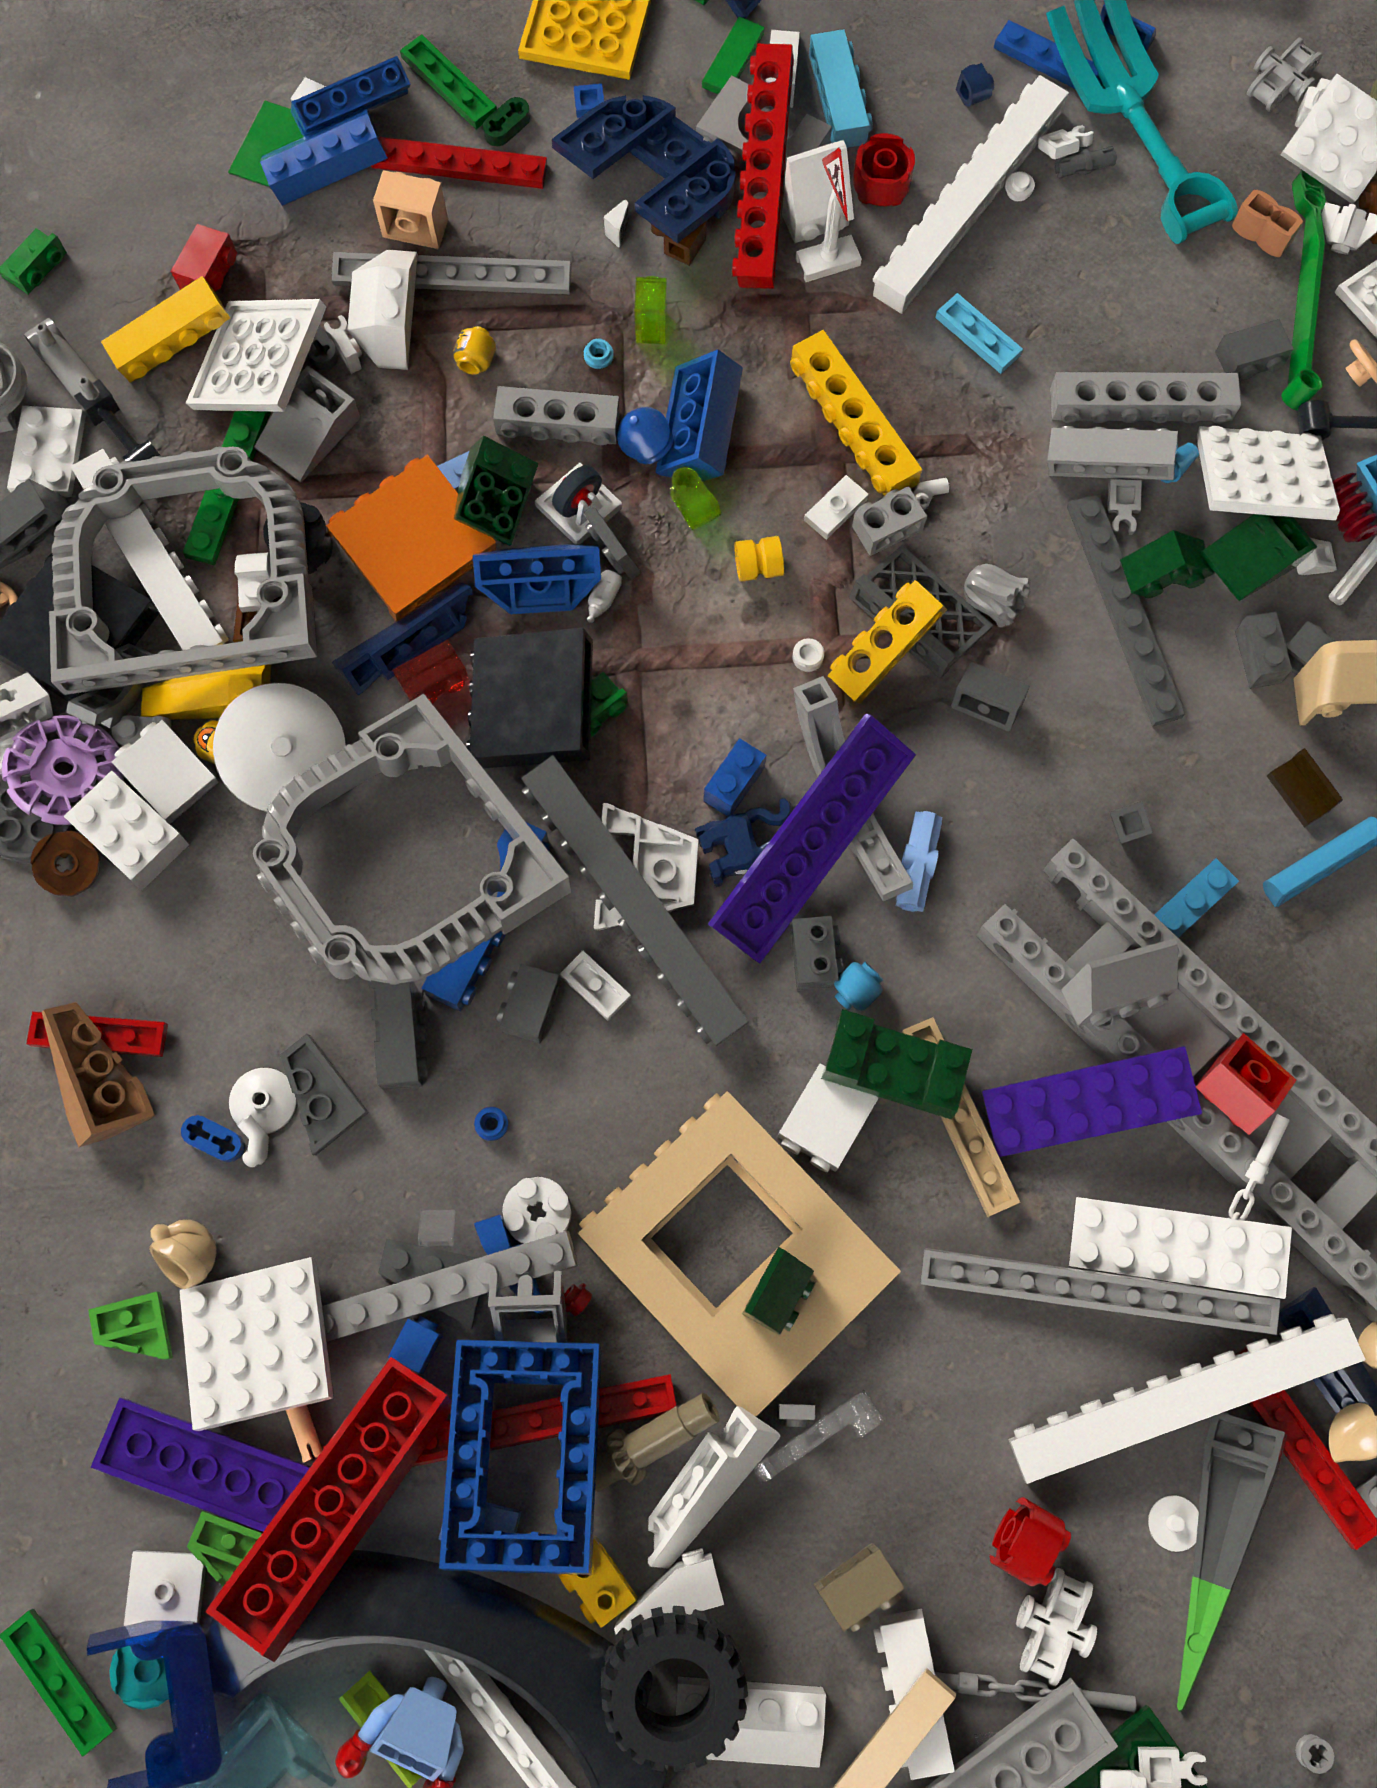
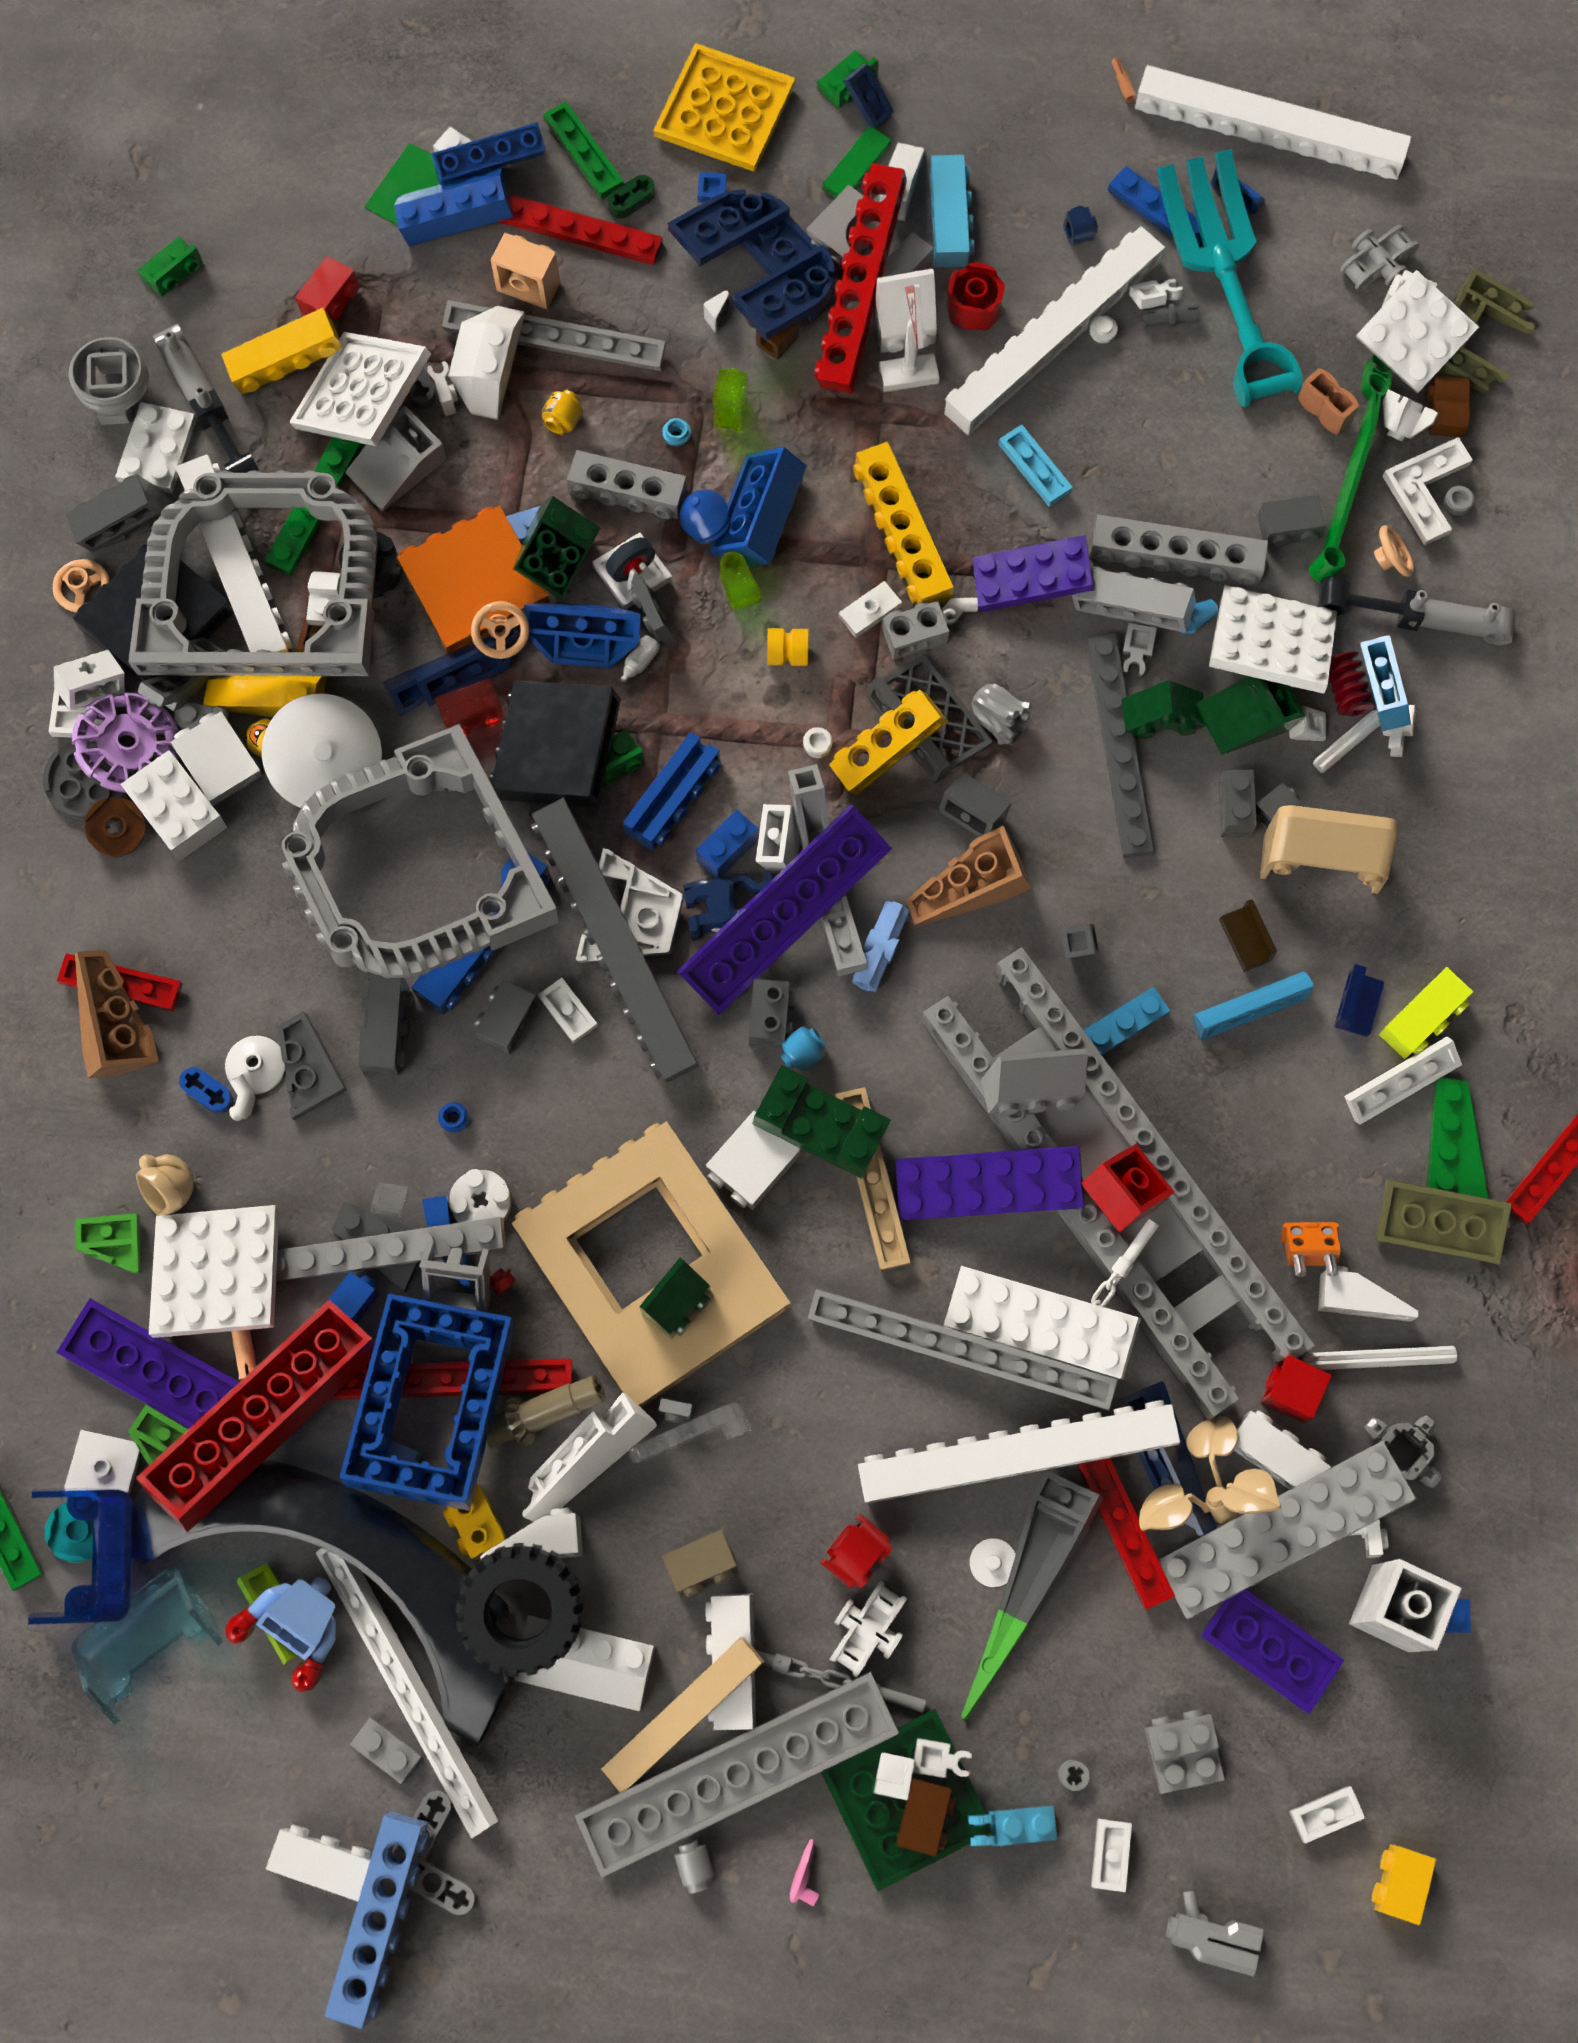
camera: 10 degrees right, 0 degrees up
none -> light nougat piece [471,601,529,659]
none -> blue brick [622,732,721,851]
none -> white brick [756,804,800,872]
none -> medium nougat wedge [906,826,1033,927]
none -> dark purple plate [972,535,1094,612]

